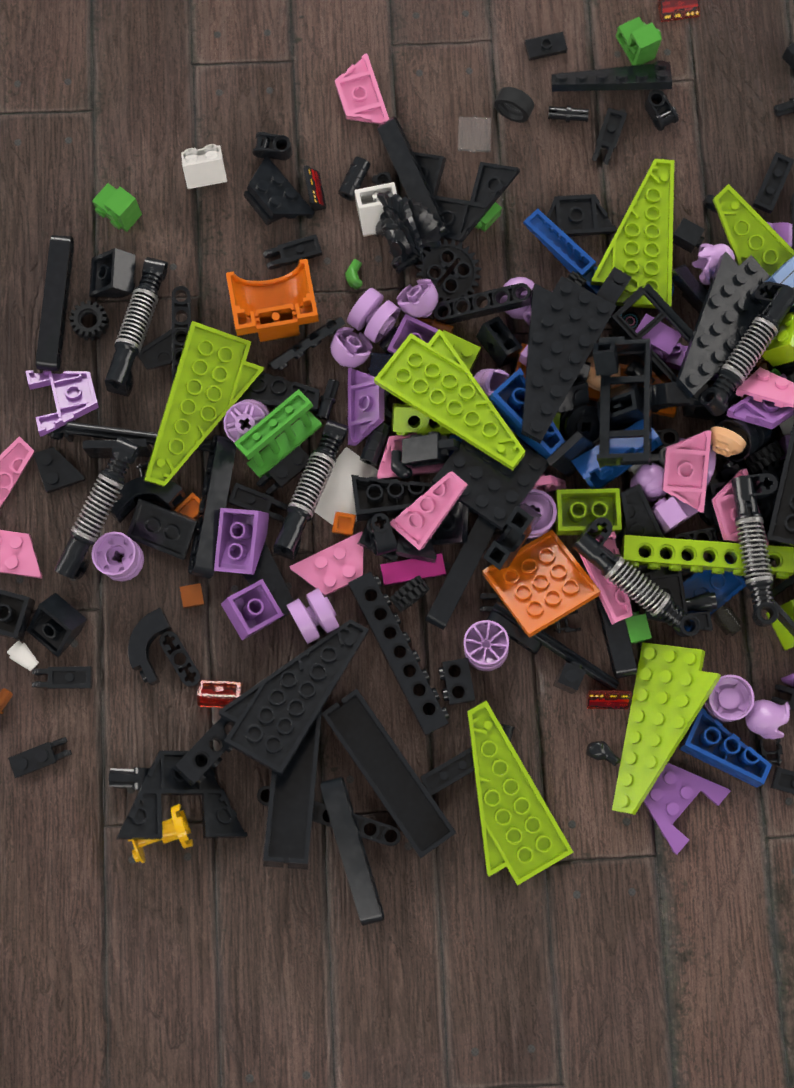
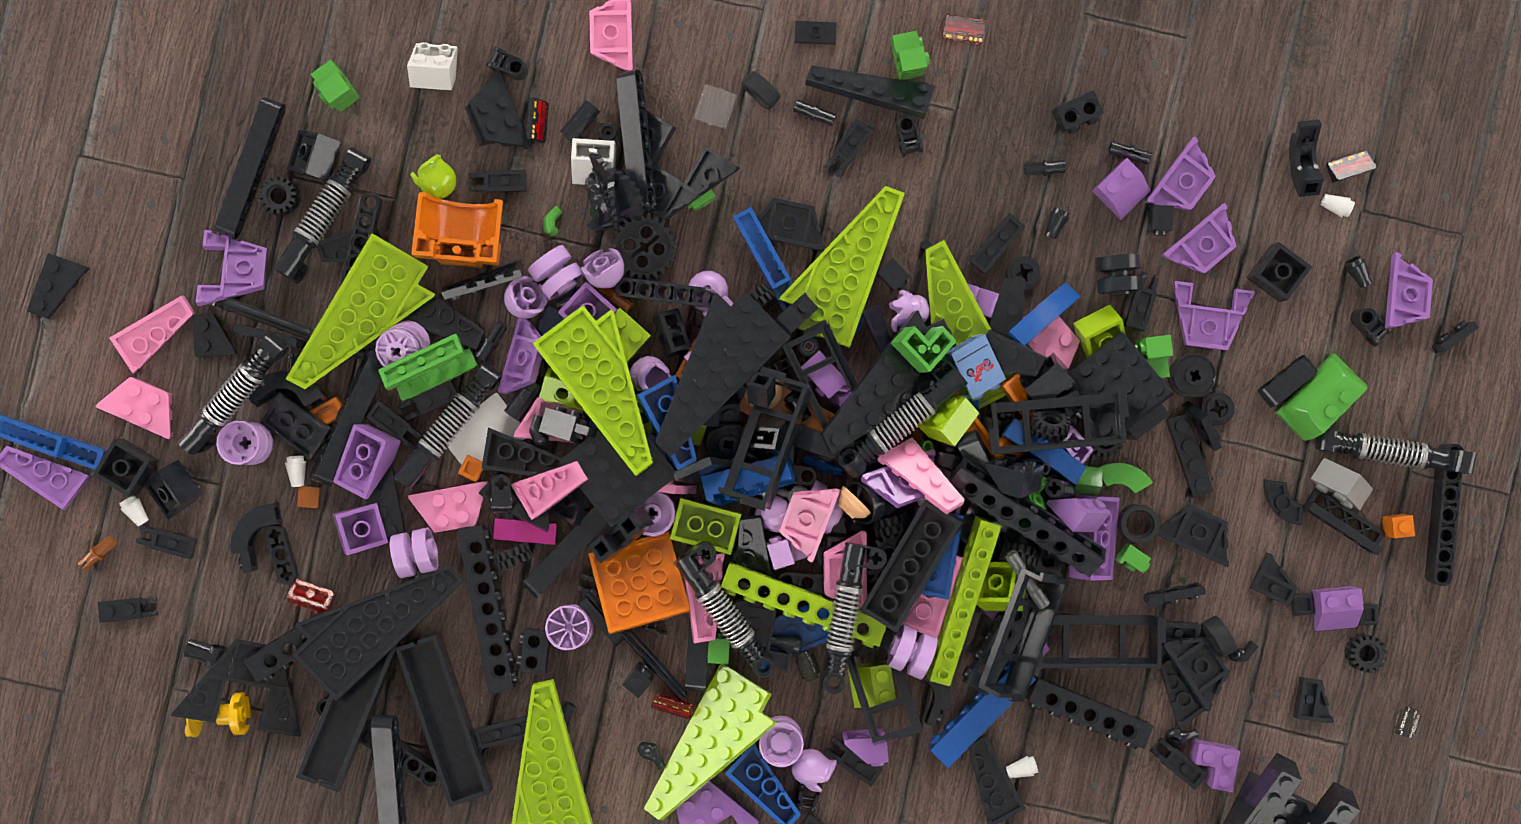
camera: 20 degrees right, 10 degrees up
none -> white cone [285,456,306,487]
none -> lime hair [410,154,456,199]
none -> blue axle [803,454,843,477]
none -> bright green brick [891,326,956,373]

